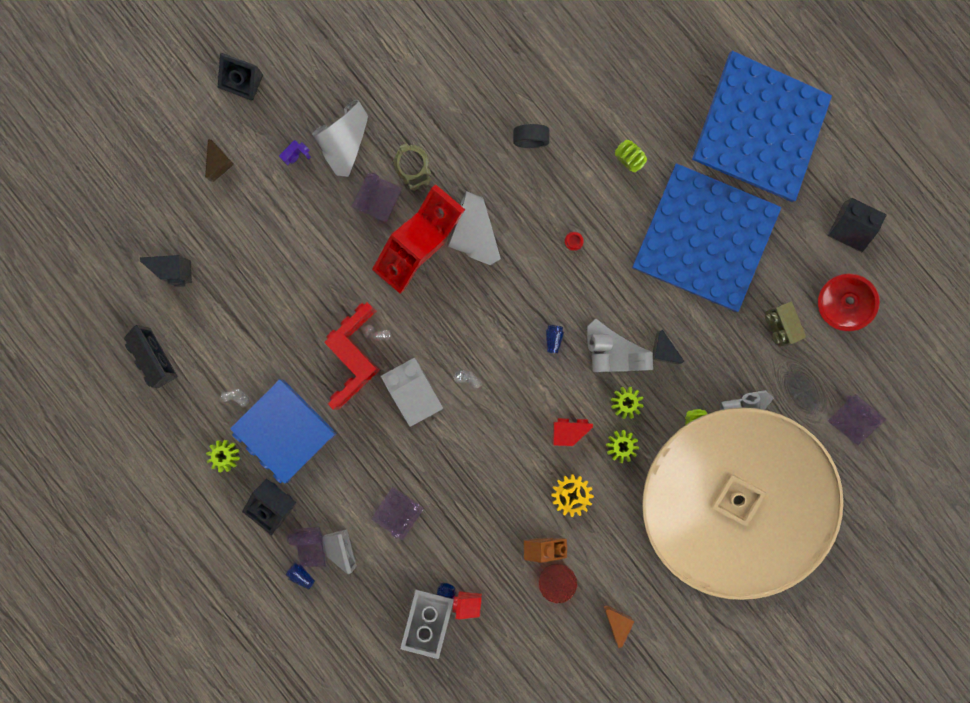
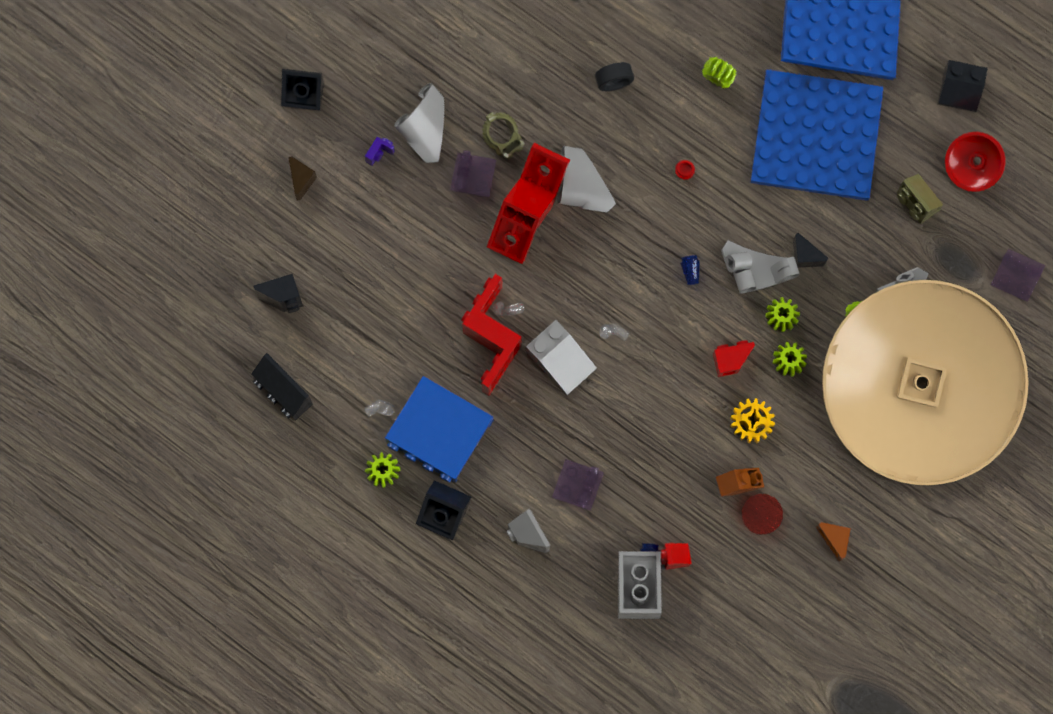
camera: 20 degrees left, 10 degrees down
clear blue cone [285,563,315,590] -> none
clear purple hinge [287,527,326,567] -> none

